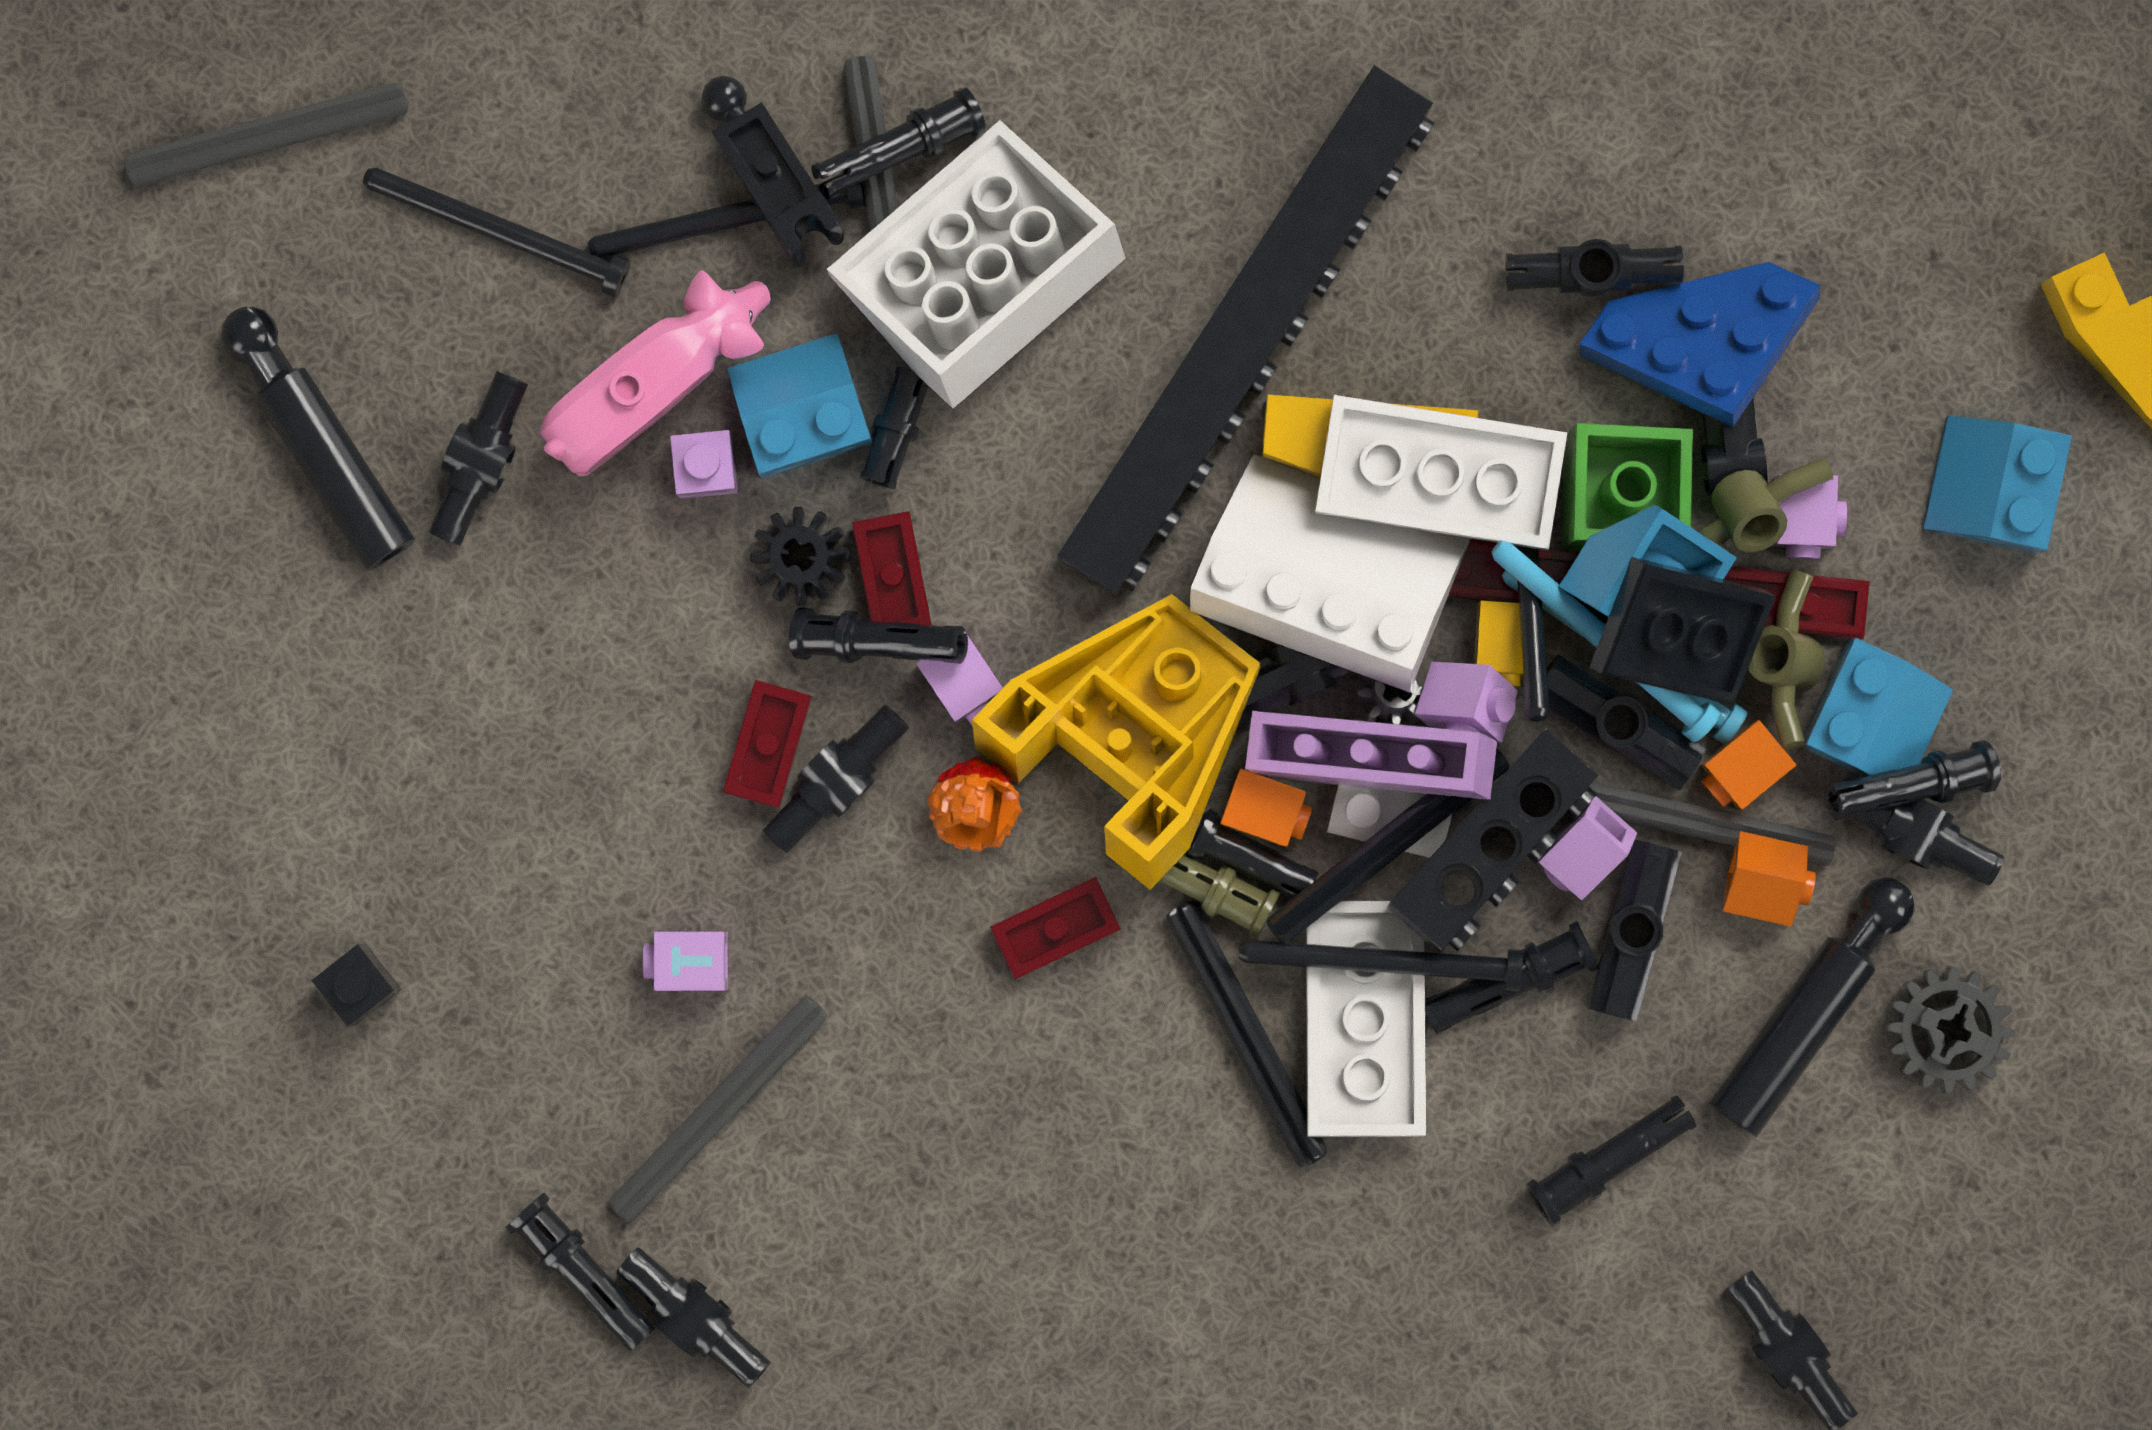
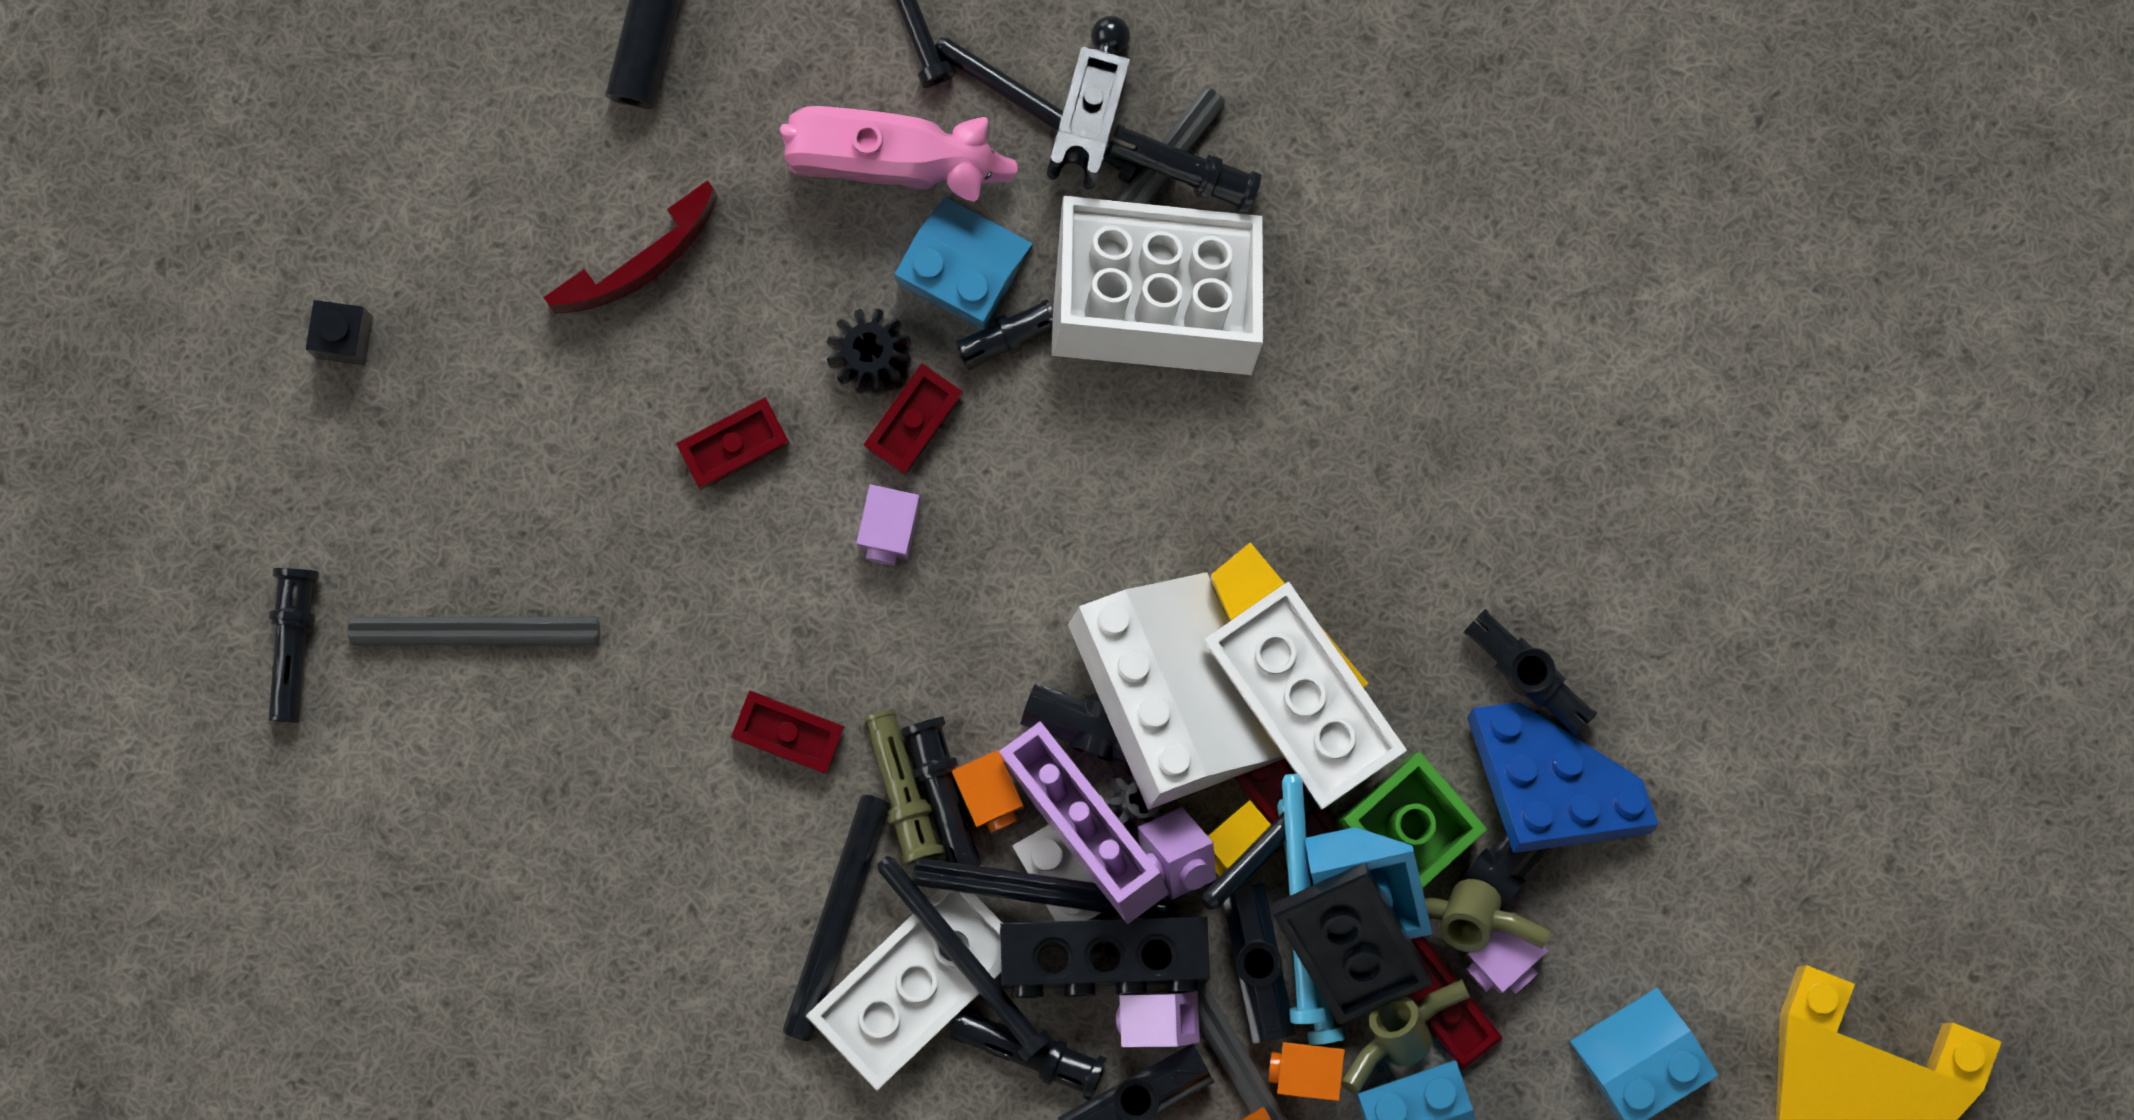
camera: 50 degrees right, 5 degrees down
black pin [429,371,528,545] -> none
black pin [616,1247,771,1388] -> none
lavender brick [643,931,728,991] -> none
lavender brick [670,430,738,499] -> none
black pin [763,704,909,853] -> none
black pin [789,607,968,664] -> none
orange piece [927,756,1022,852] -> none
yellow wedge [972,594,1260,890] -> none
black brick [1057,65,1435,597] -> none
none -> dark red slope [543,180,718,314]

